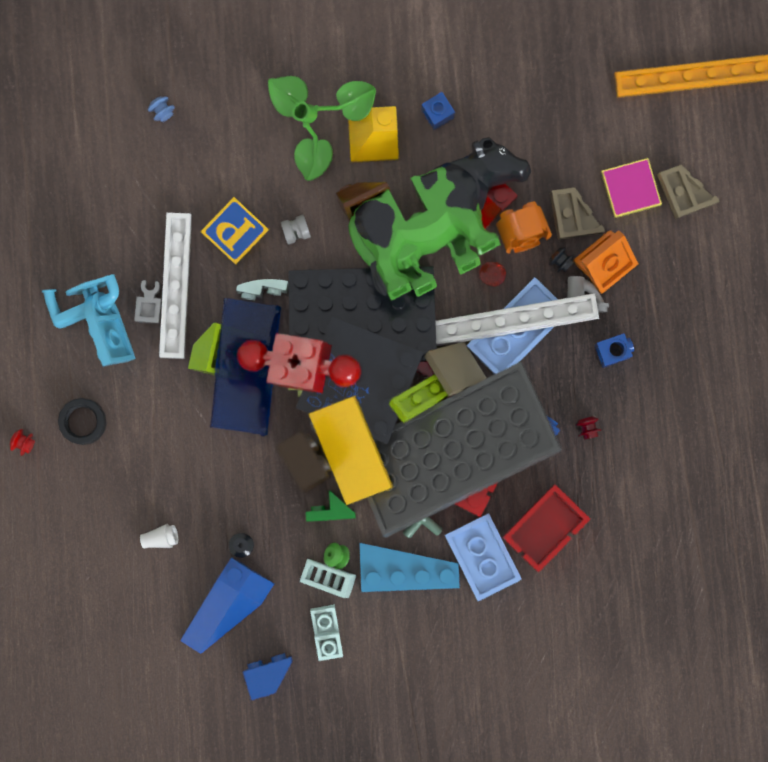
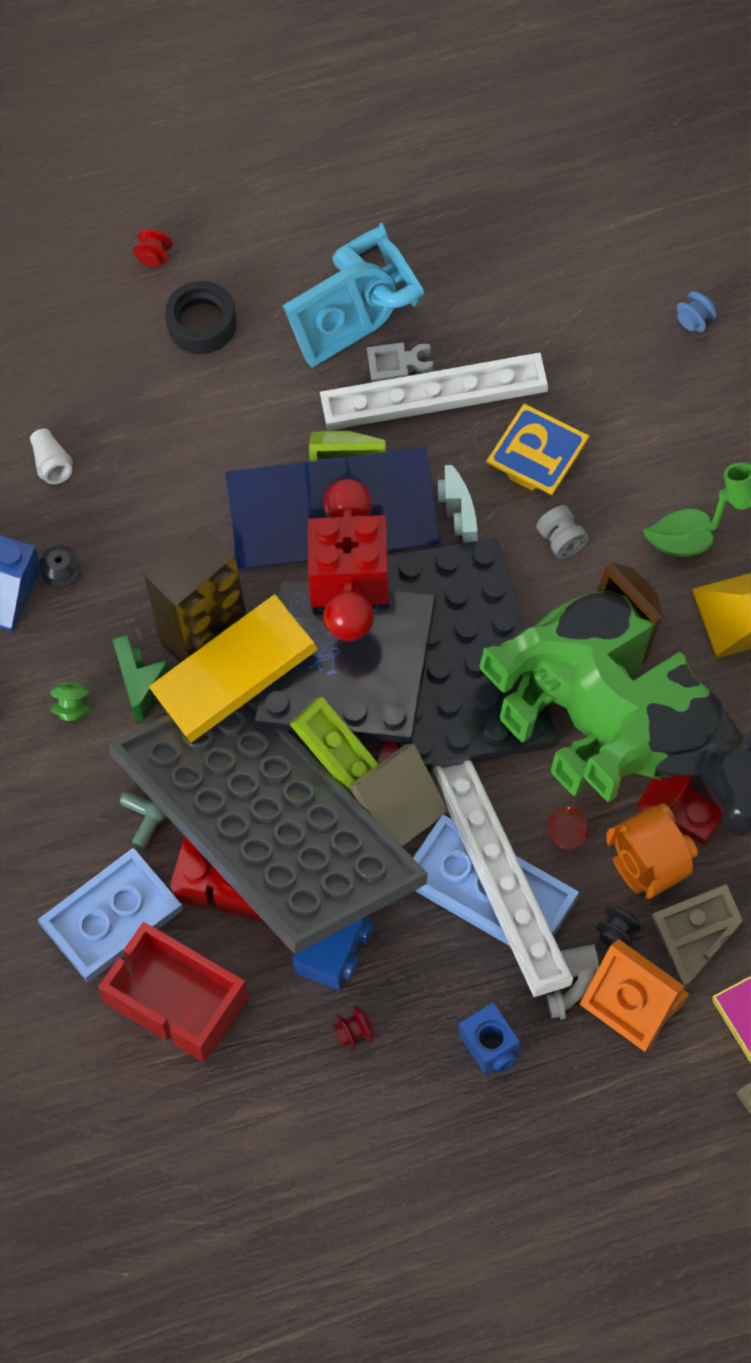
camera: 80 degrees right, 20 degrees down
light aqua slope [300,559,356,598] -> none
dark azure wing [360,543,460,592] -> none

